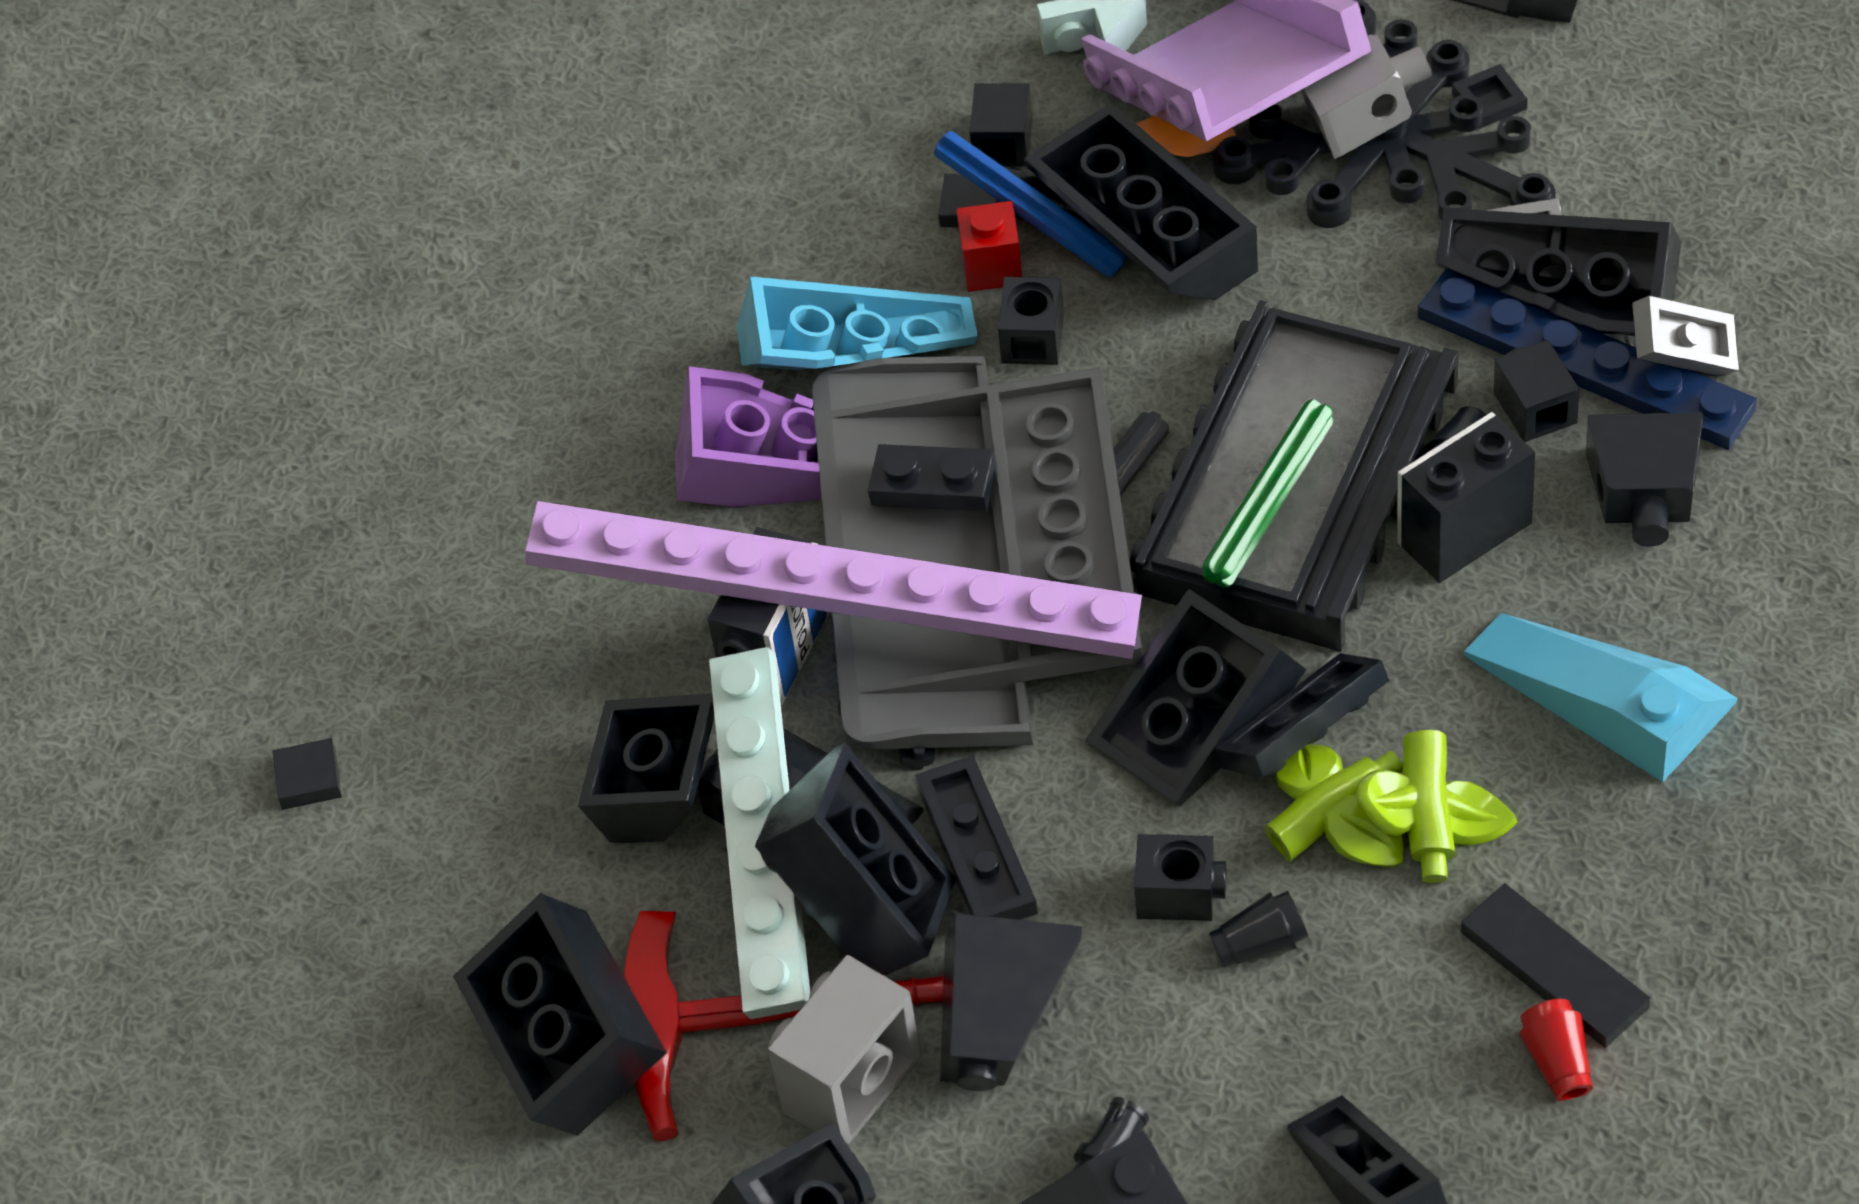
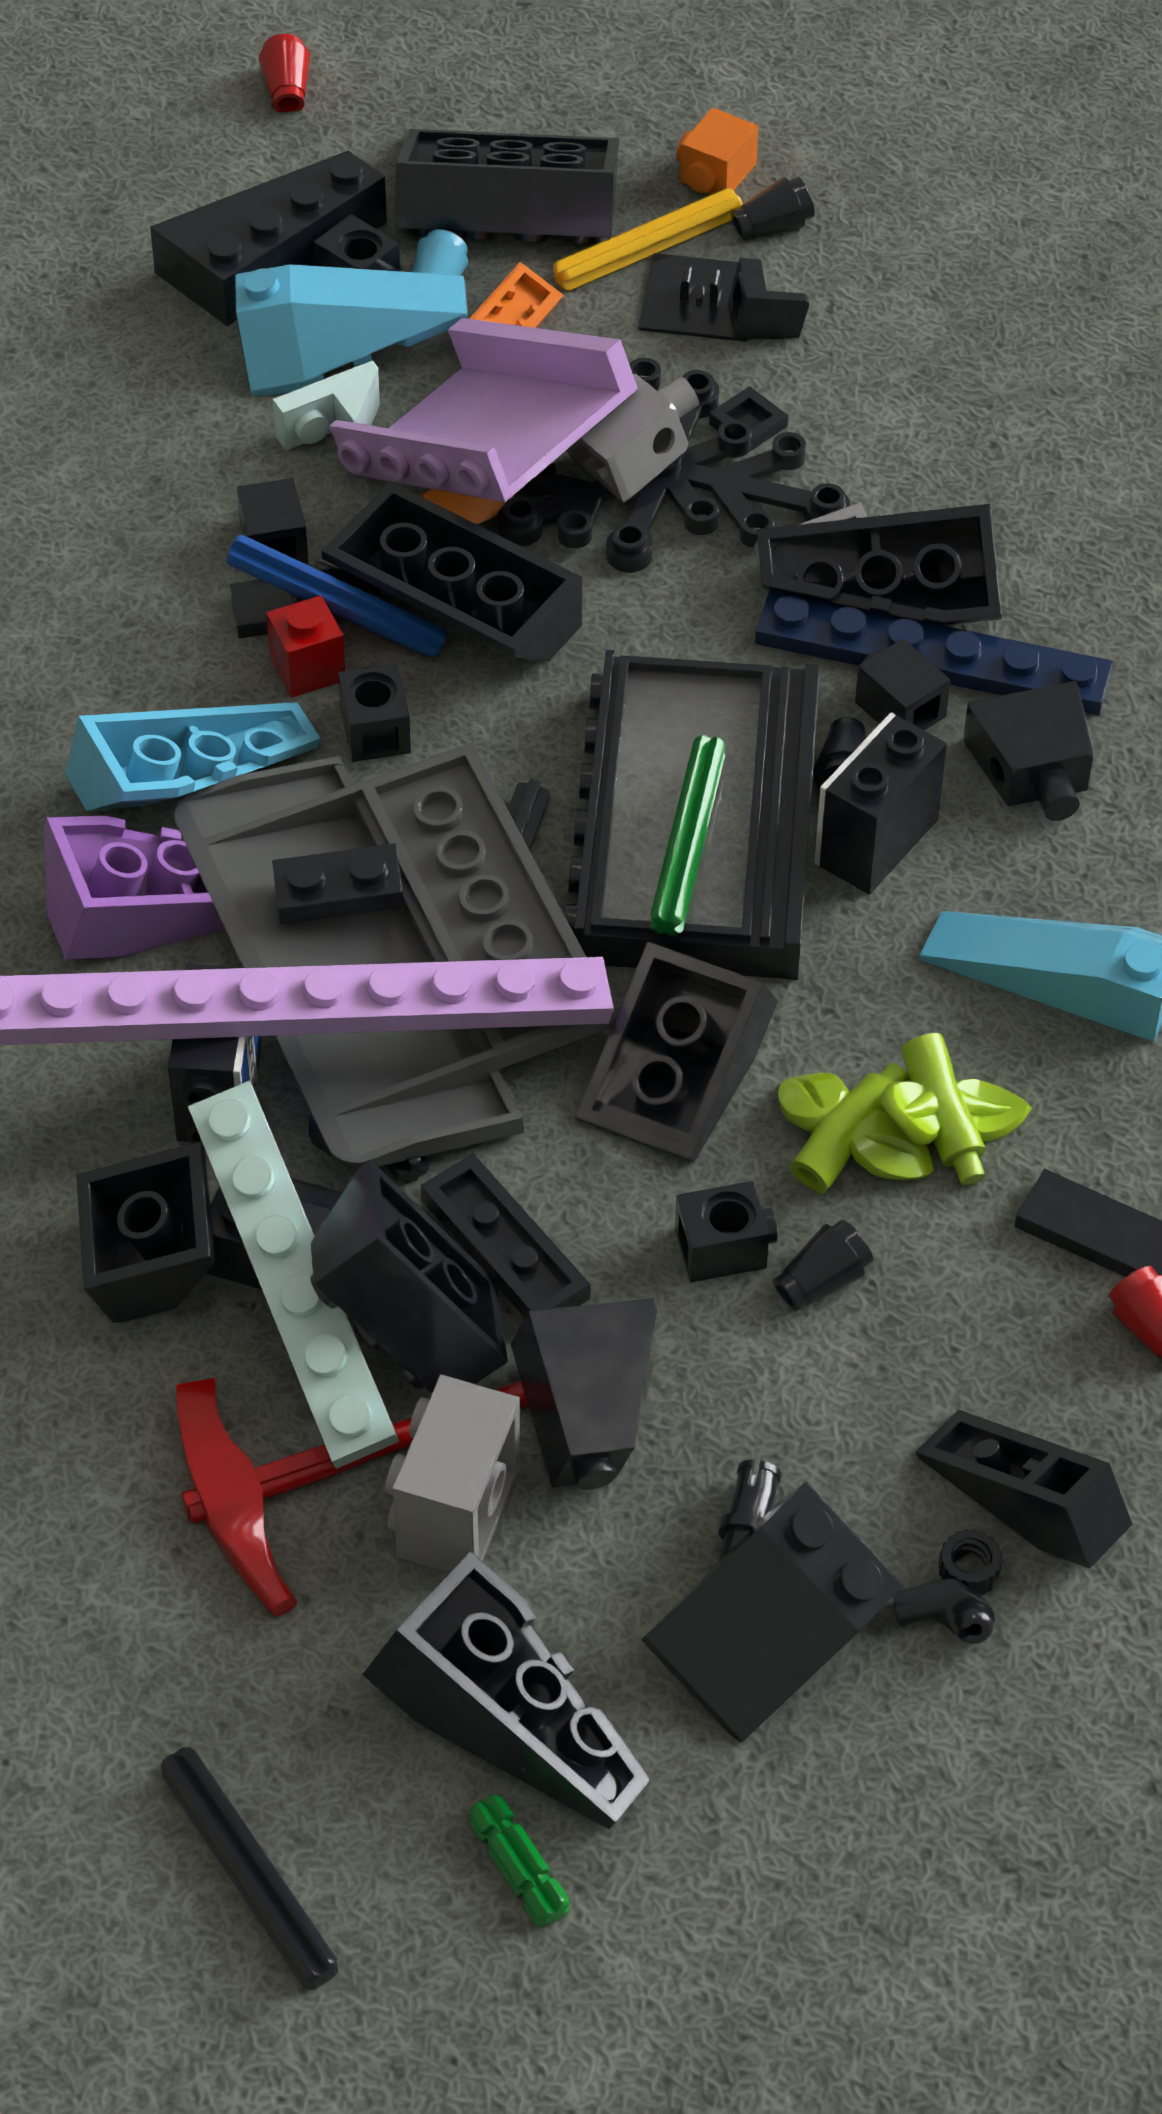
camera: 25 degrees left, 0 degrees up
black brick [453,893,667,1136] -> none
black plate [1214,653,1389,778] -> none
plate [1633,296,1739,375] -> none

